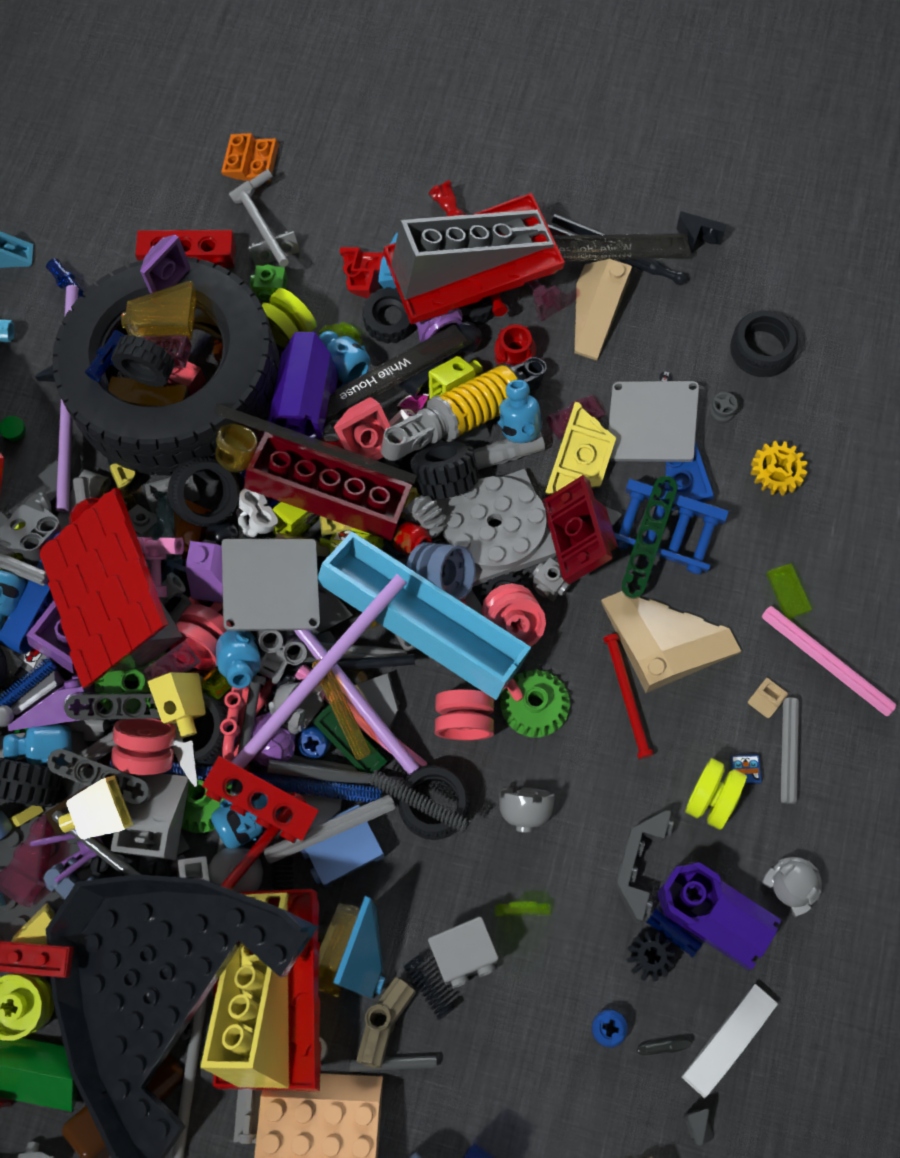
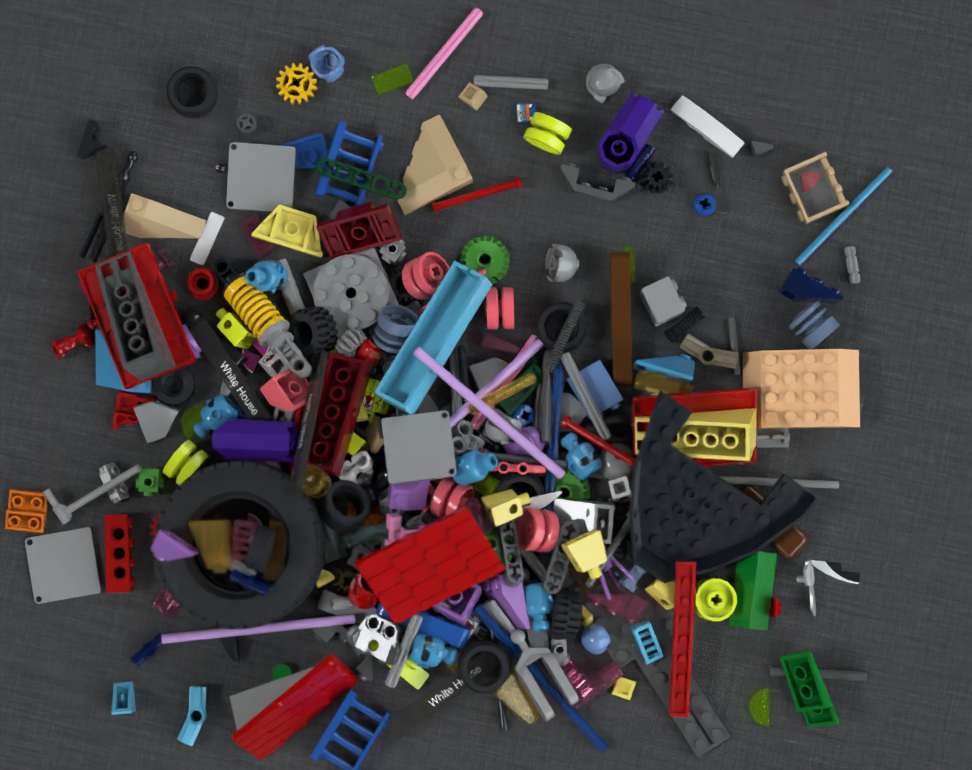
camera: 95 degrees left, 15 degrees up
red brick [202,756,319,844] -> none
none -> light grey piece [25,527,101,604]
none -> light grey slope [134,399,179,443]
none -> white sticker [190,212,225,265]
none -> medium blue hair [308,45,345,83]
none -> clear pink slope [481,331,520,354]
none -> reddish brown beam [610,252,632,384]

